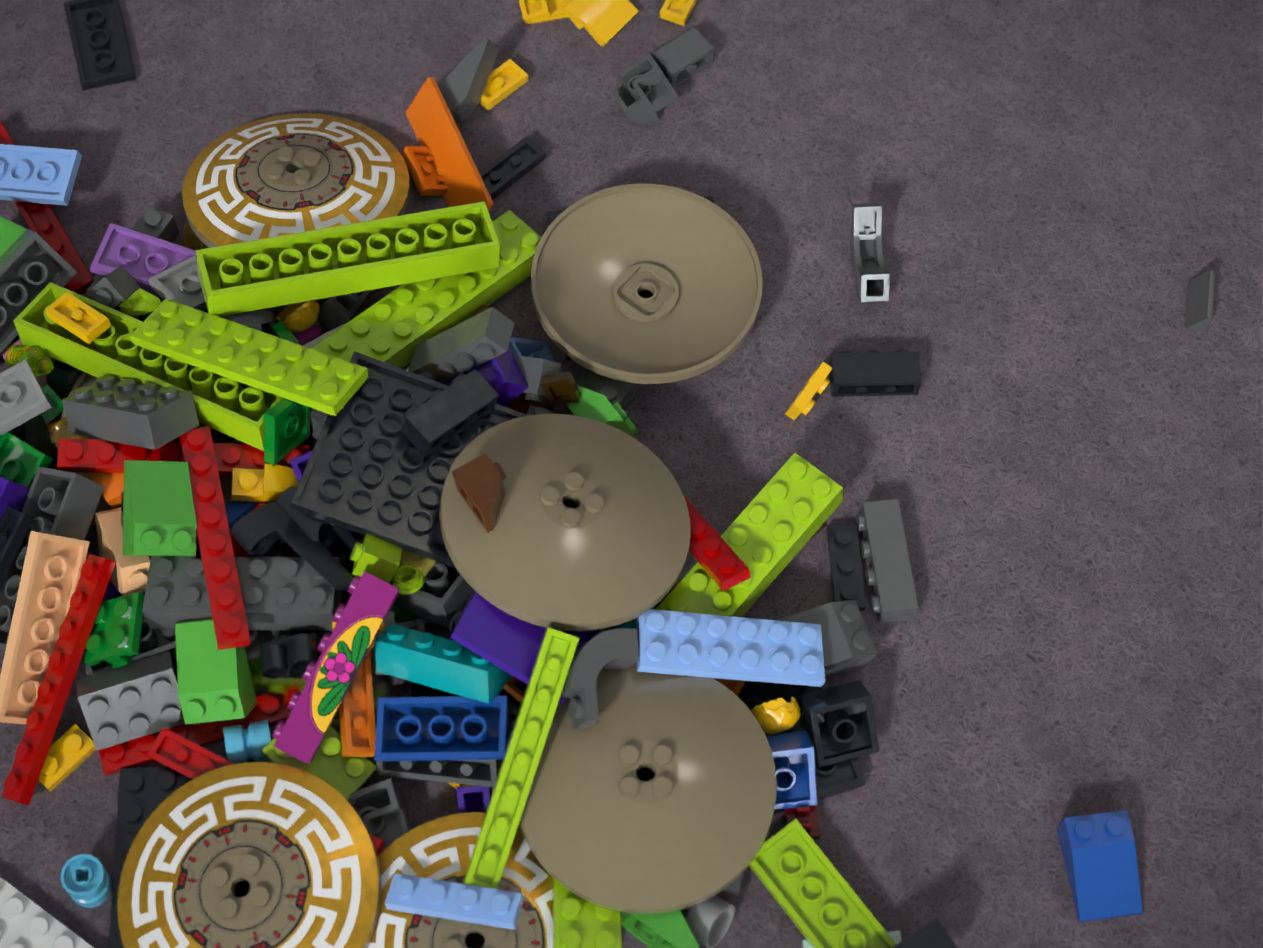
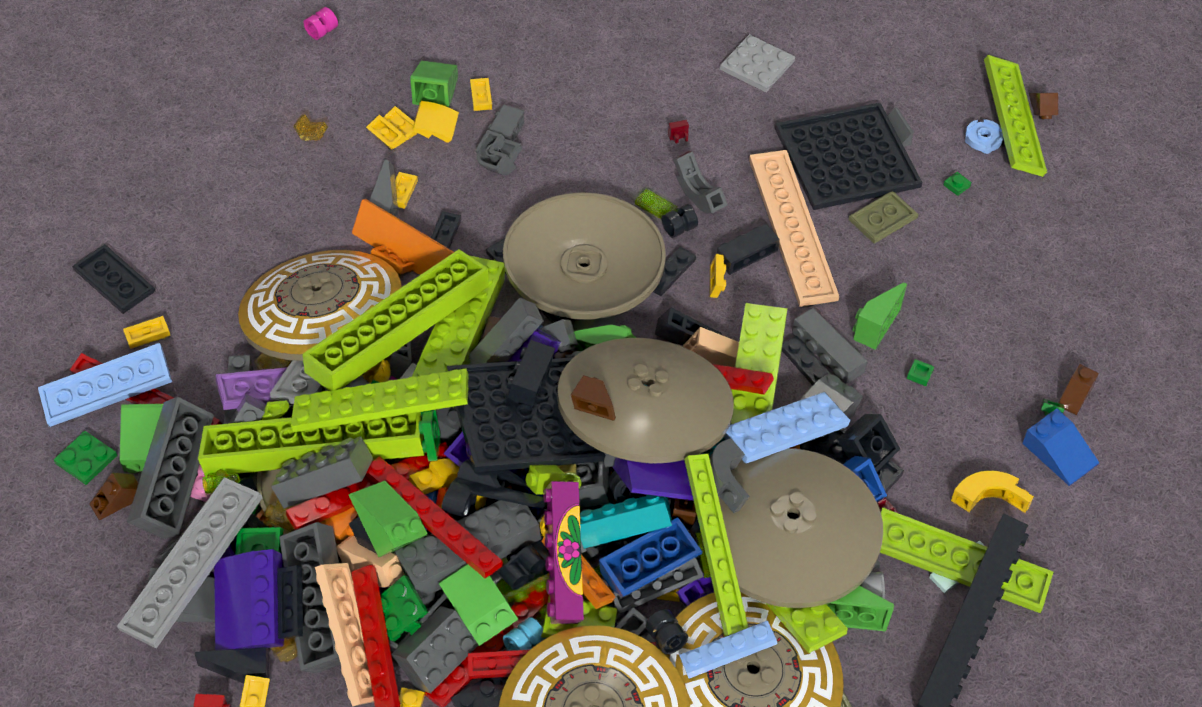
camera: 30 degrees left, 10 degrees down
yellow plate [45,292,111,344] -> none
dark brown plate [541,372,581,406] -> none
yellow hair [751,696,801,735] -> none
none -> yellow plate [123,316,171,349]
none -> clear neon green plate [635,189,678,219]
none -> black wheel [645,609,688,654]
none -> black plate [653,246,696,296]
none -> black slope [655,307,722,345]
none -> black wheel [661,204,698,238]
none -> dark red tile [668,120,689,144]
none -> light nougat slope [682,327,739,367]
none -> light grey plate [720,34,795,92]
none -> light nougat plate [749,150,839,307]
none -> black plate [775,102,923,210]
none -> olive tile [848,191,918,244]
none -> bright green slope [853,282,907,350]
none -> green plate [907,359,934,386]
none -> green plate [944,172,972,196]
none -> yellow arch [951,471,1034,513]
none -> green plate [1041,398,1064,415]
none -> reddish brown slope [1059,364,1099,415]

